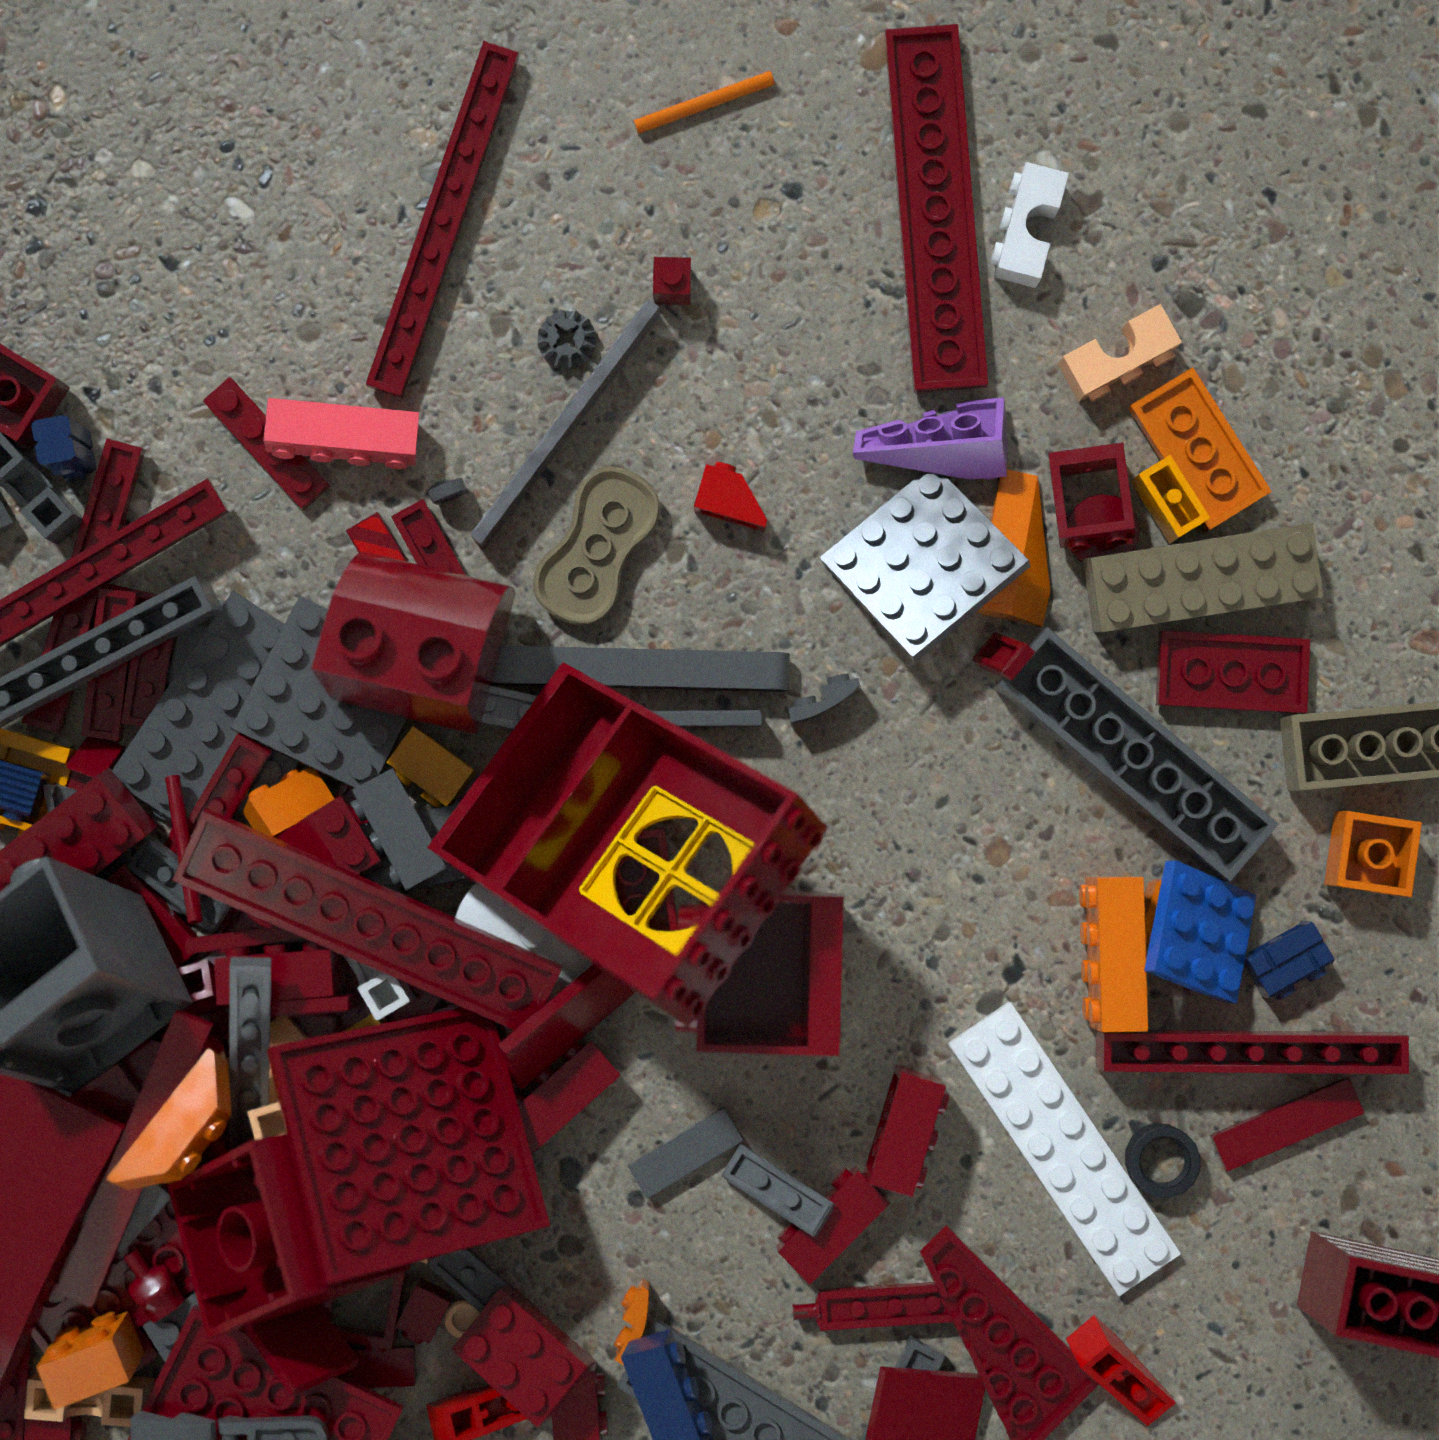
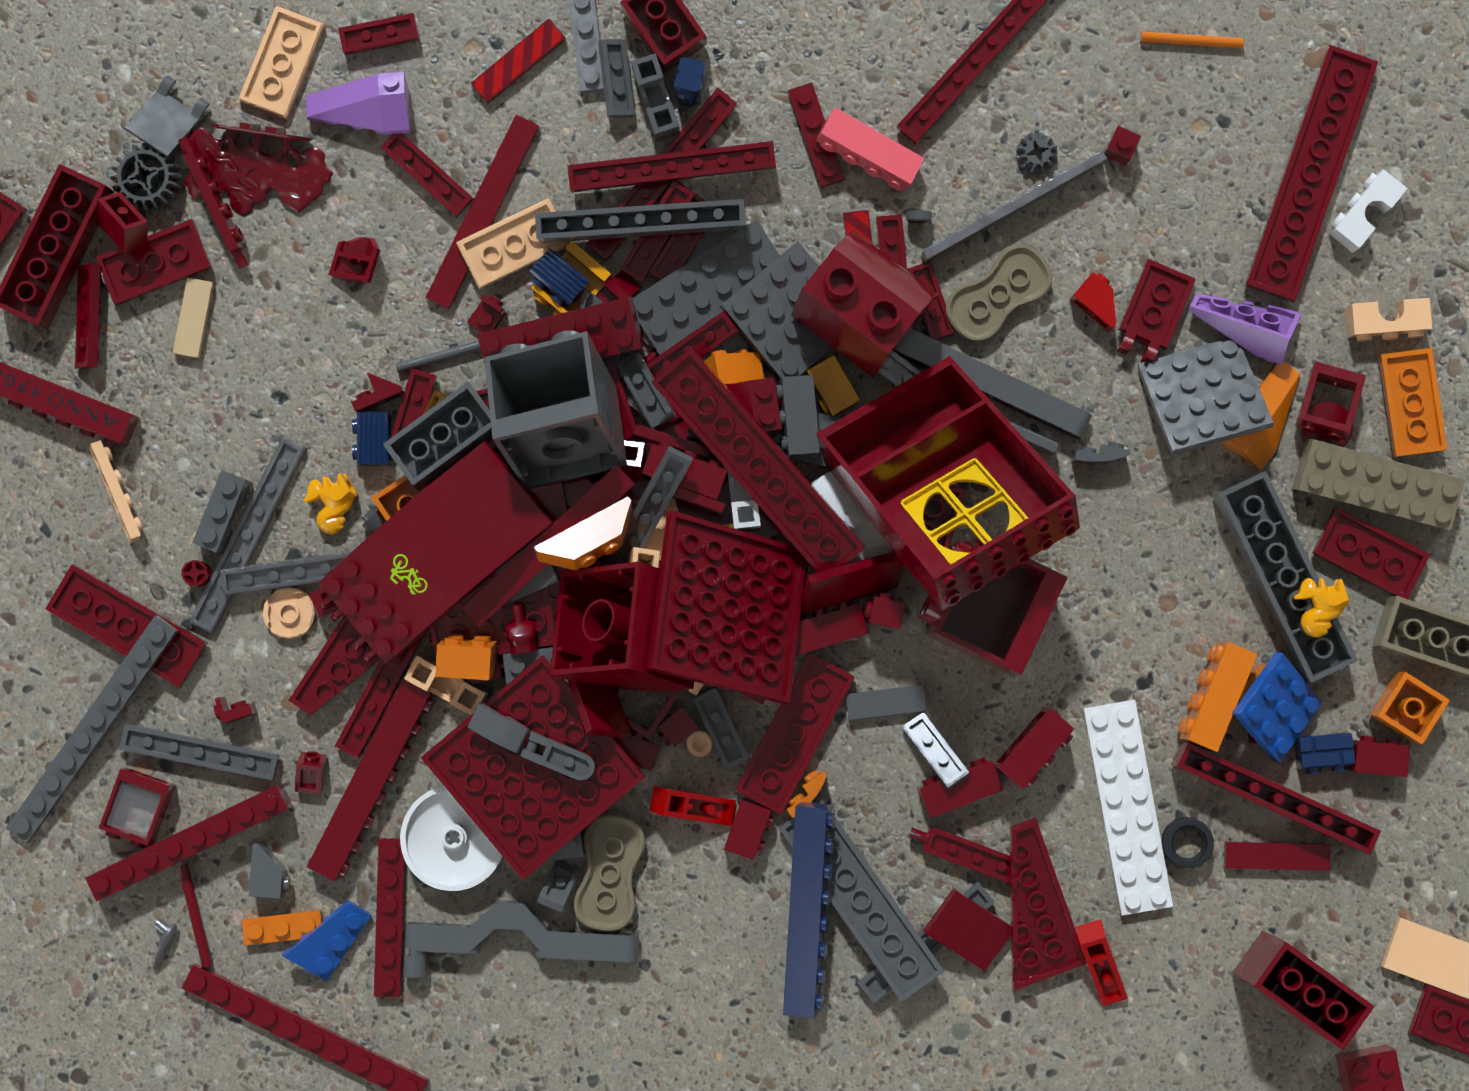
camera: 25 degrees right, 0 degrees up
dark red bar [165,775,204,924] -> none
dark red brick [451,1284,596,1428] -> none
dark red tile [972,632,1035,681] -> none
light orange brick [1130,455,1210,544] -> none
none -> dark red plate [735,652,855,815]
none -> dark red brick [863,593,905,630]
none -> dark red tile [907,261,956,341]
none -> dark red tile [1117,259,1196,362]
none -> light orange animal [1294,578,1349,637]
none -> dark red brick [1348,735,1410,777]

